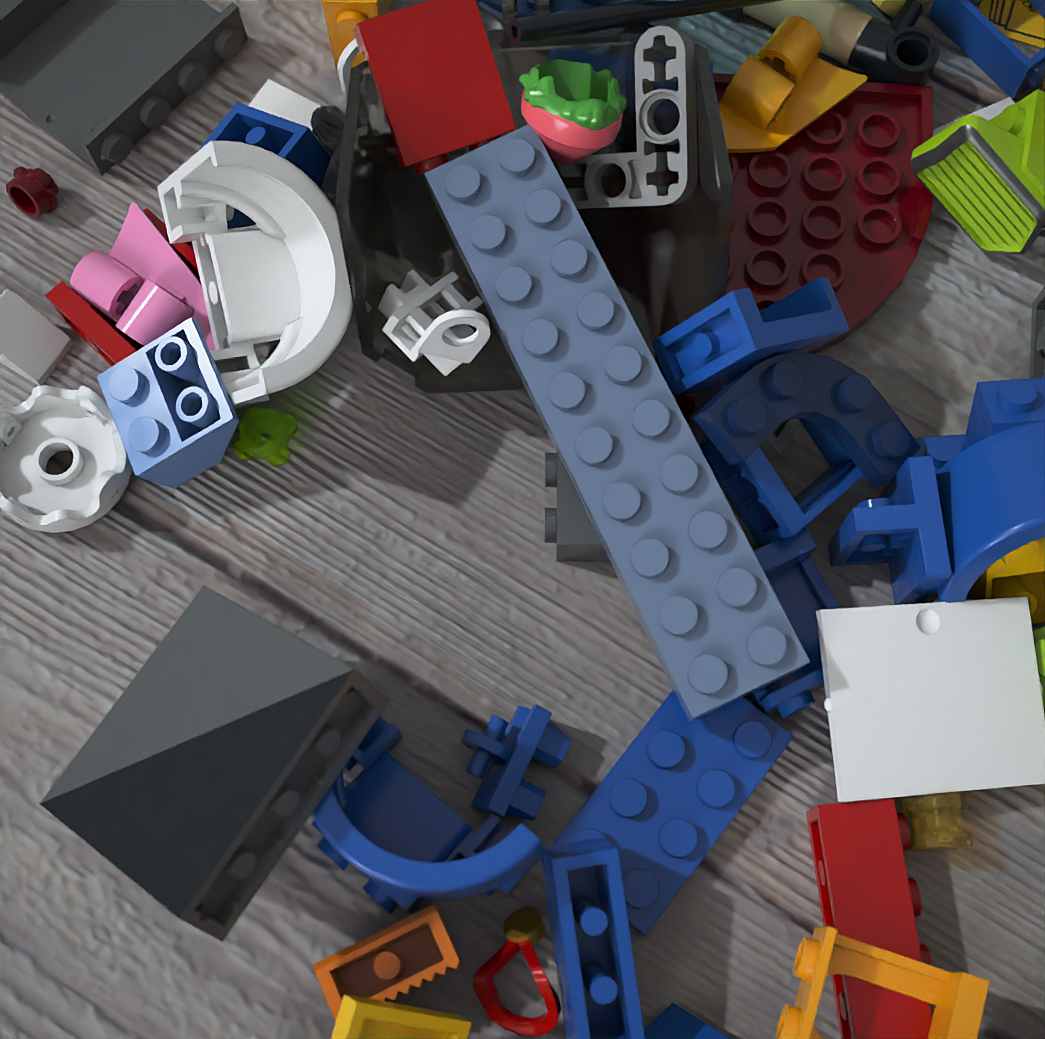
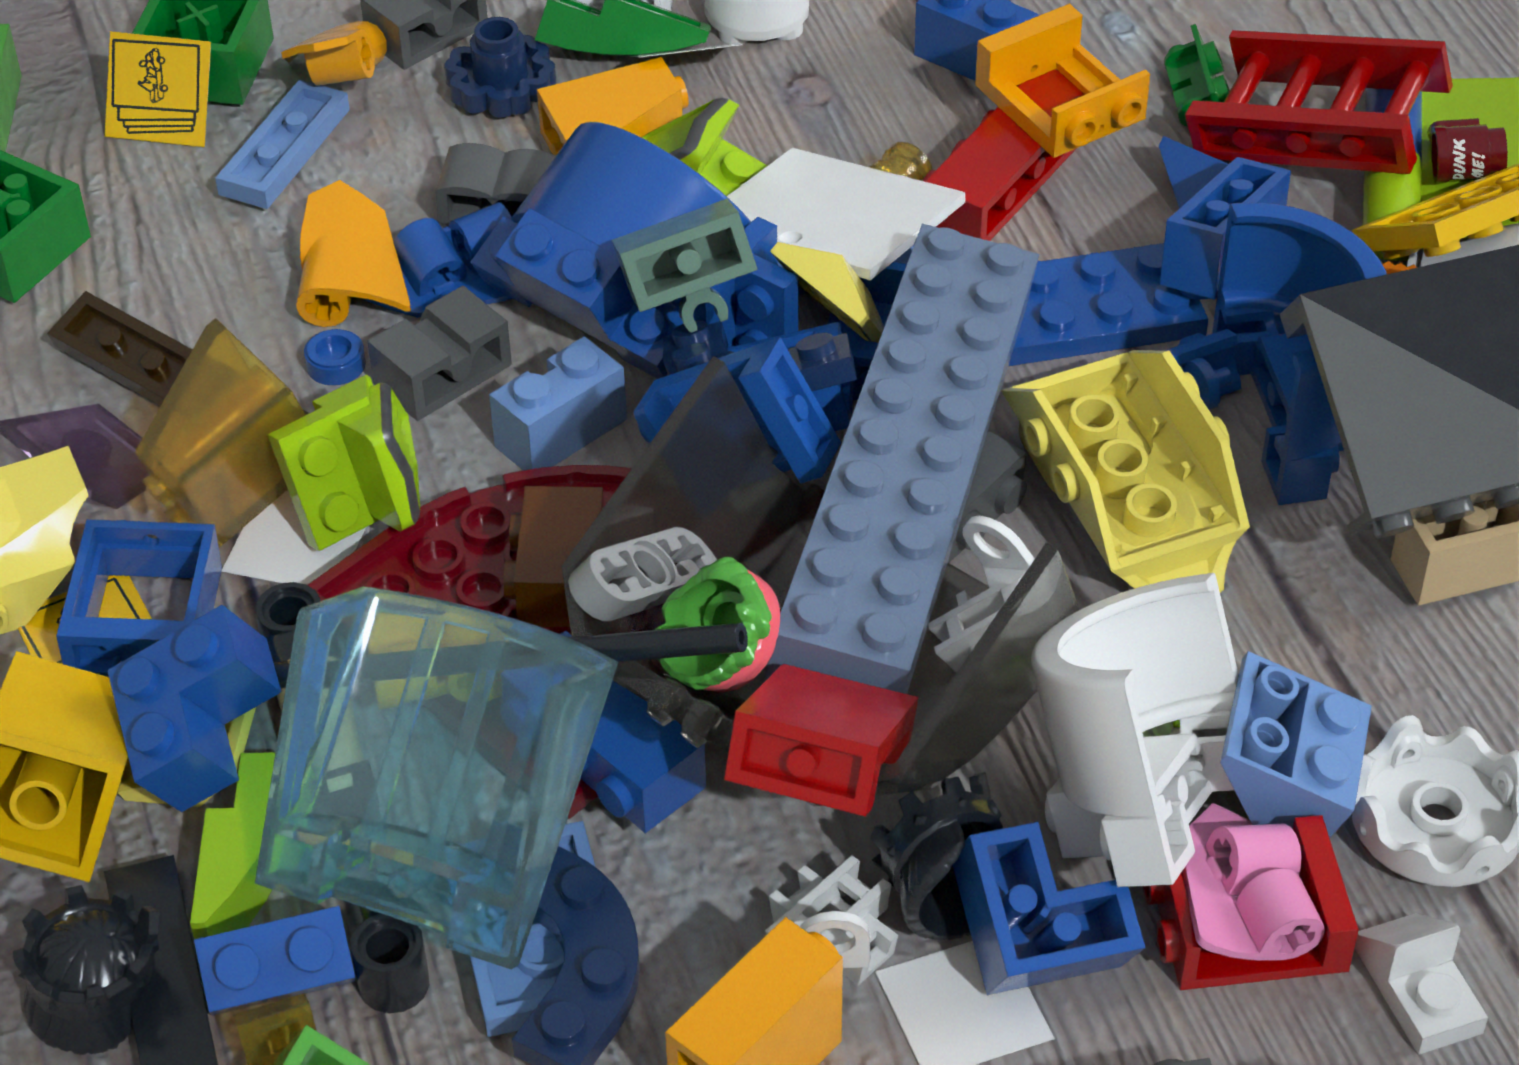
camera: 140 degrees left, 25 degrees down
none -> medium blue brick [489,336,627,470]
none -> reddish brown brick [503,486,606,628]
none -> sand green brick [612,199,758,333]
none -> light yellow slope [770,242,884,343]
none -> light yellow slope [1001,350,1250,593]

